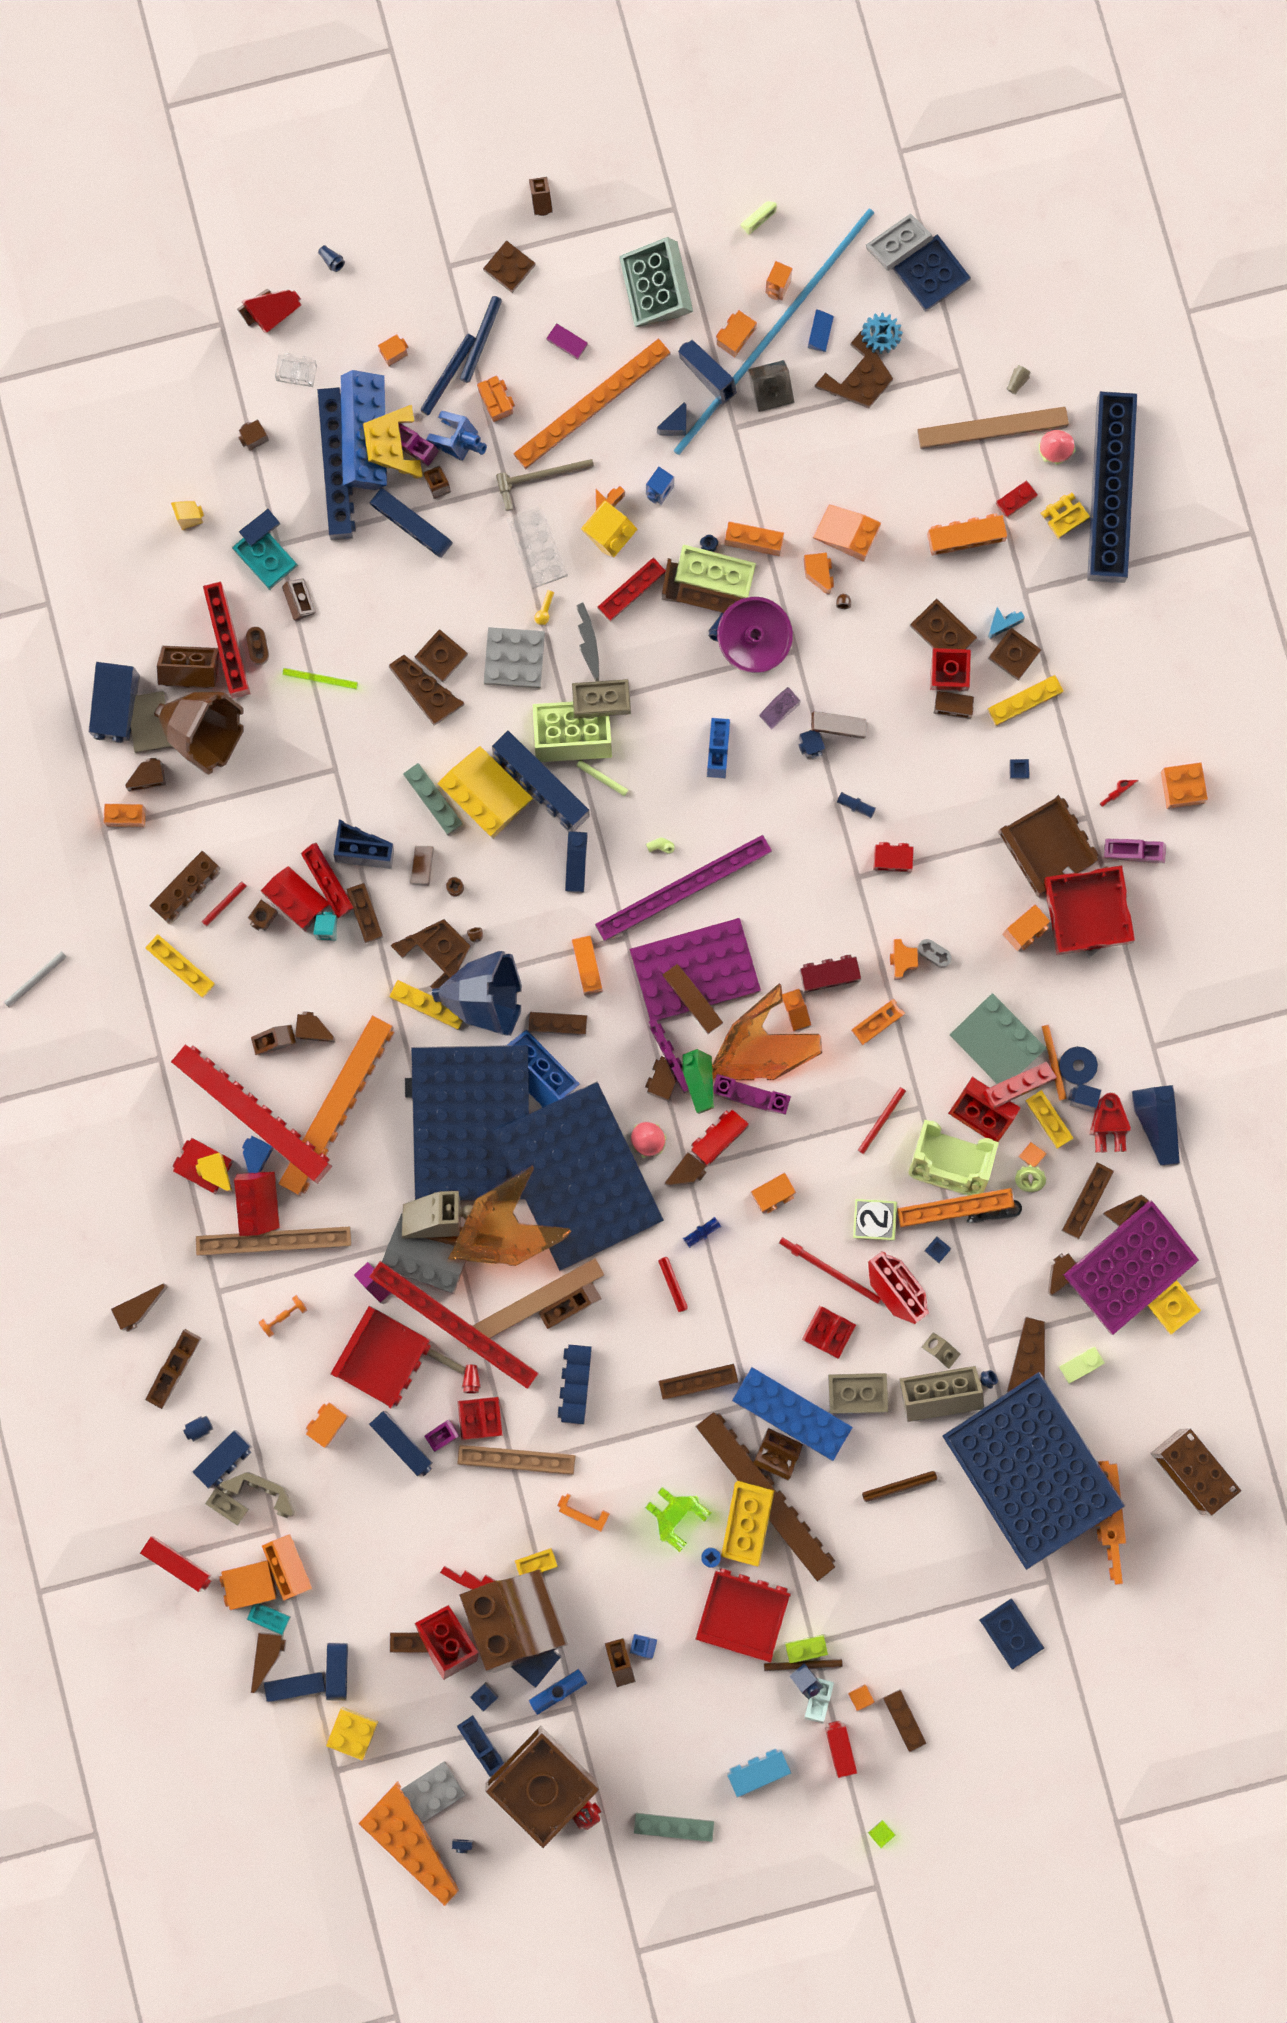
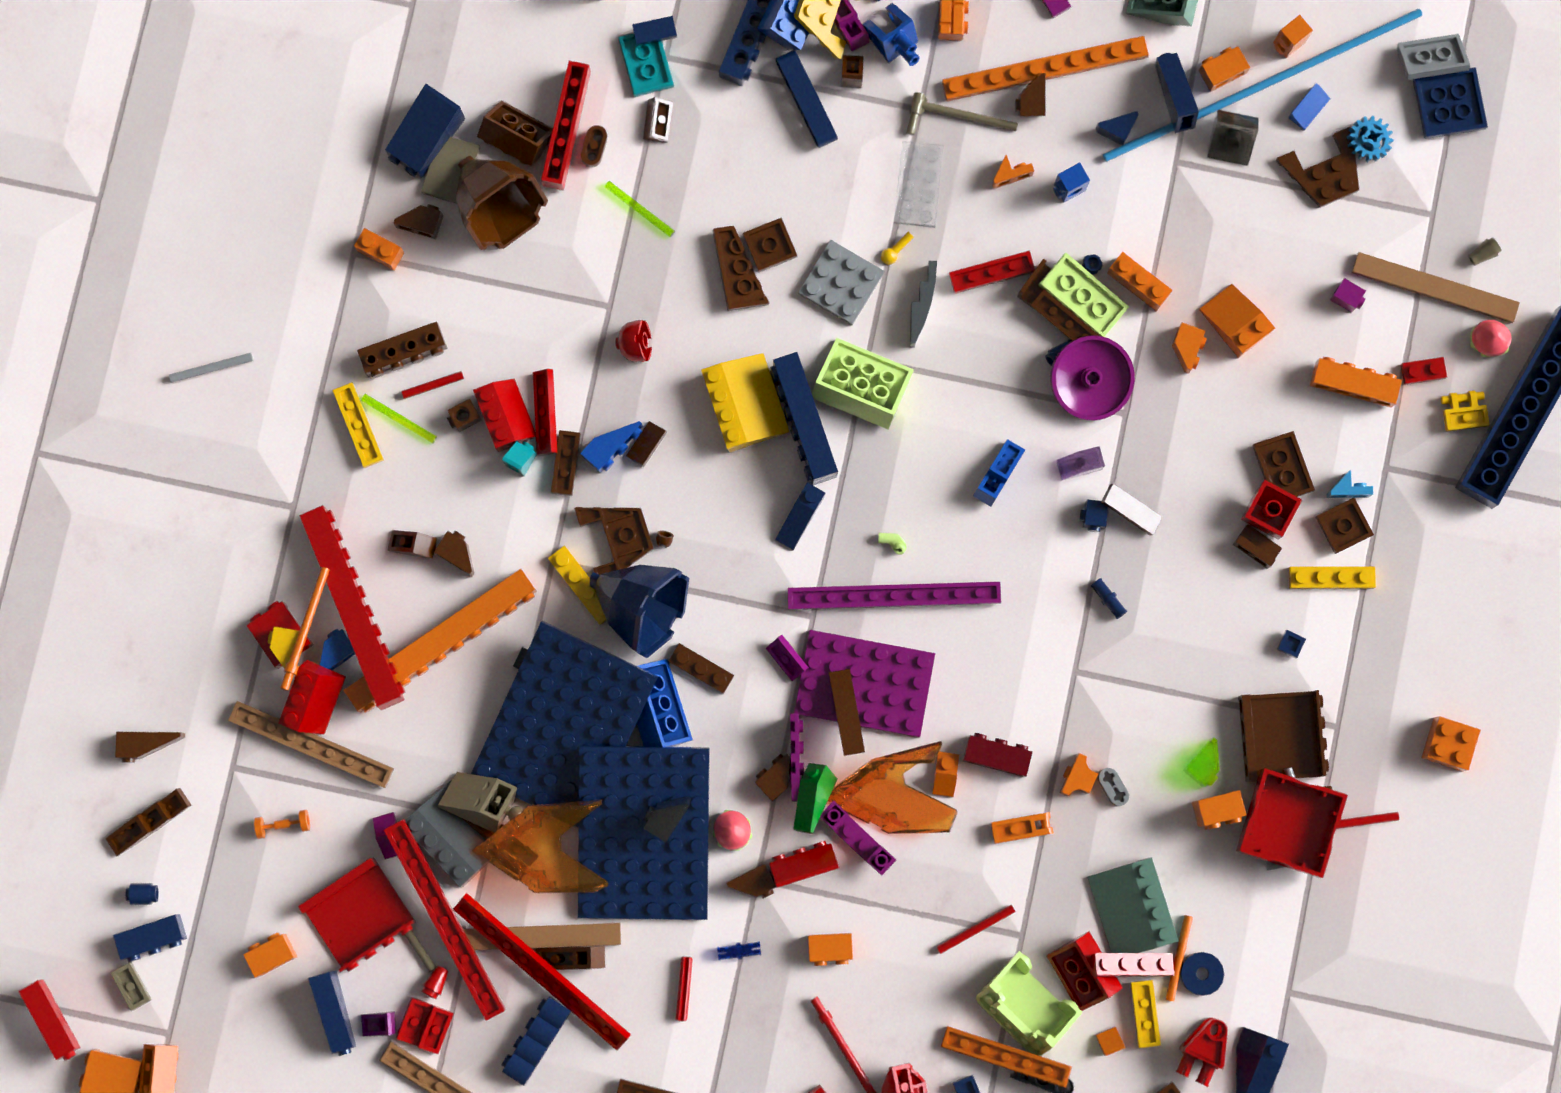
camera: 25 degrees right, 0 degrees up
dark tan slope [219,1472,295,1518] -> none
dark blue wedge [333,819,394,869] -> none
sand green plate [403,763,463,835] -> none
reddish brown bush [446,877,464,897] -> none
dark tan tile [572,679,631,718] -> none
orange slope [572,936,603,995] -> none
yellowish green bar [577,760,628,796] -> none
yellow slope [581,501,638,558] -> none
reddish brown hinge [836,594,851,609] -> none
slope [853,1199,897,1240] -> none
red brick [873,842,914,872] -> none
yellowish green gear [1015,1164,1046,1192] -> none
dark blue brick [1068,1083,1102,1112] -> none
red hand [1099,780,1139,807] -> none
magenta slope [1104,839,1166,863] -> none
none -> orange bar [280,567,329,691]
none -> clear neon green bar [361,394,437,443]
none -> red plate [453,893,631,1051]
none -> blue slope [580,421,643,473]
none -> red cylinder [615,320,652,362]
none -> clear smoke slope [643,796,691,843]
none -> magenta plate [766,635,809,681]
none -> reddish brown slope [1015,73,1046,116]
none -> clear neon green slope [1183,737,1220,787]
none -> magenta brick [1330,278,1366,313]
none -> red bar [1337,812,1400,829]

